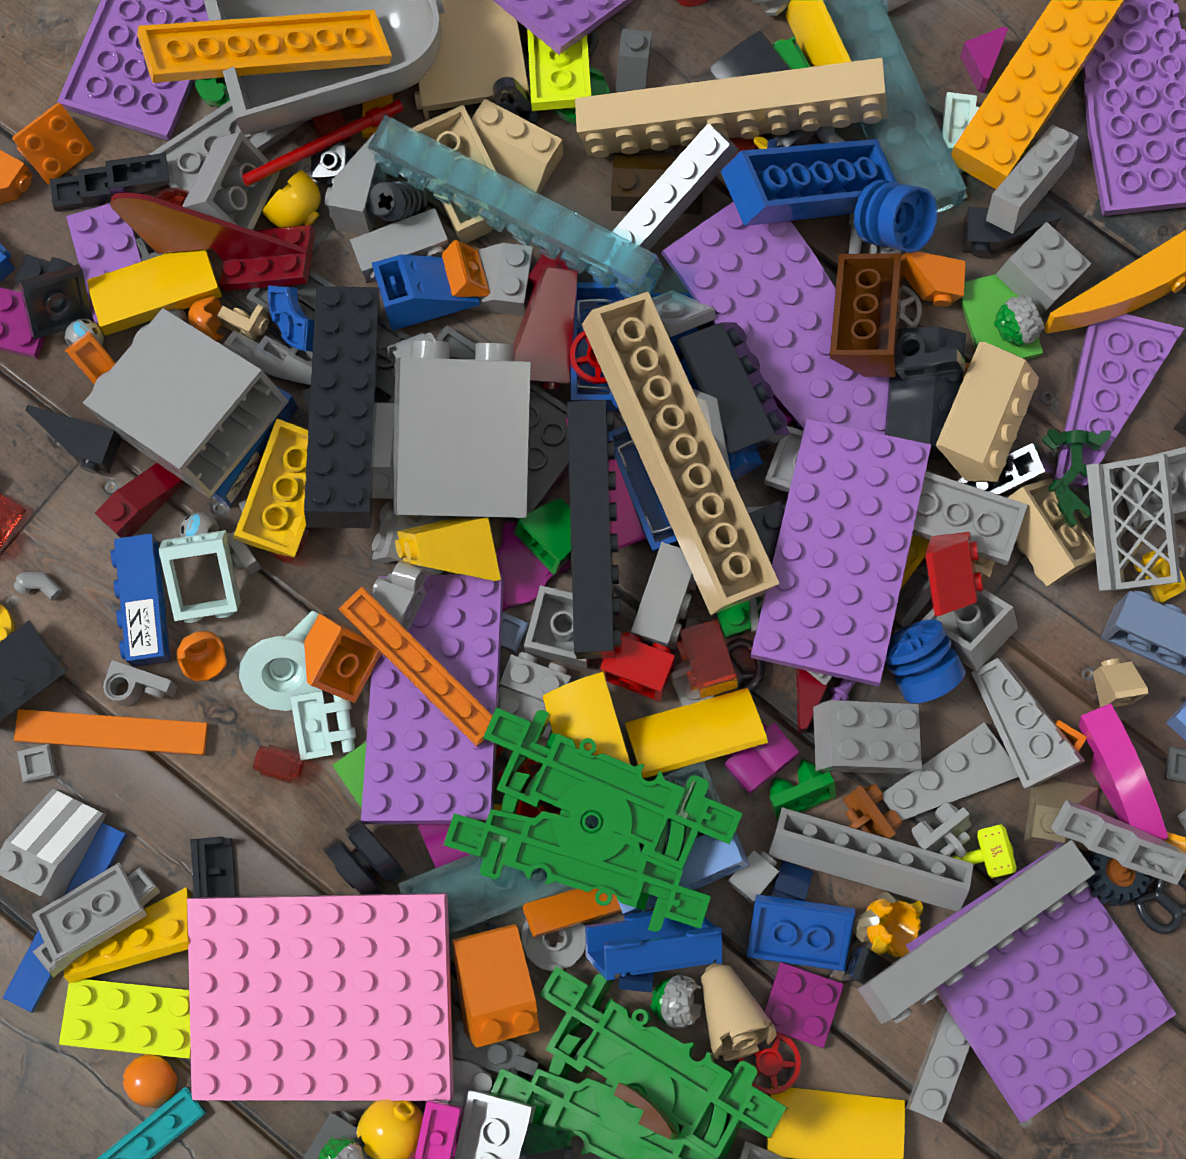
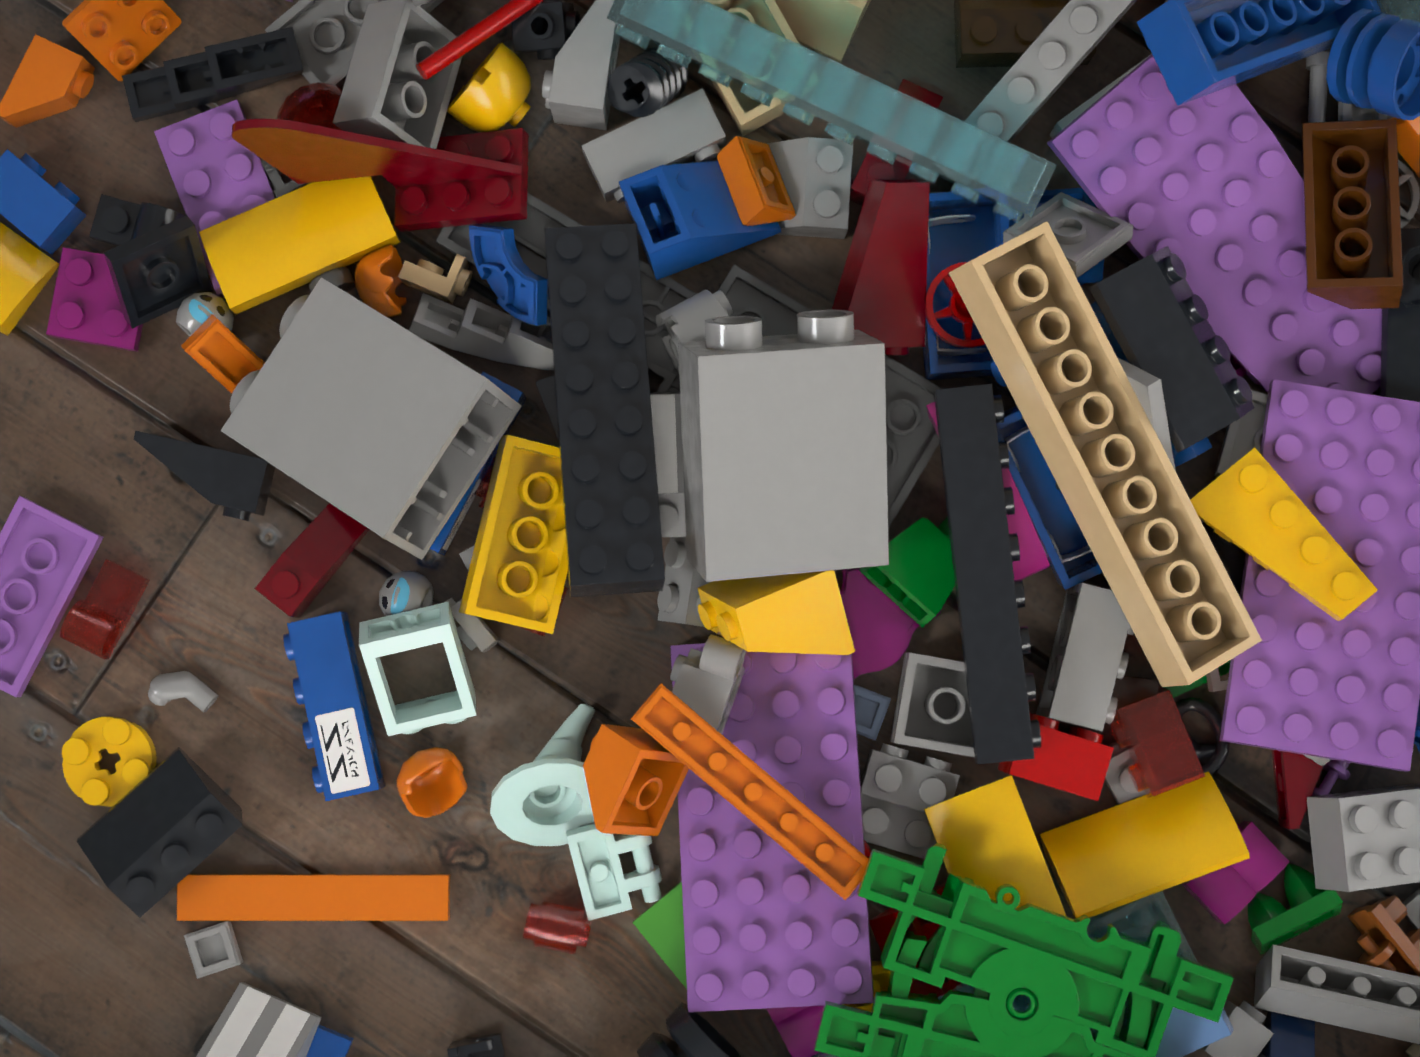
camera: 10 degrees left, 10 degrees up
light grey plate [103,660,178,706] -> none
none -> yellow wing [1190,447,1378,621]

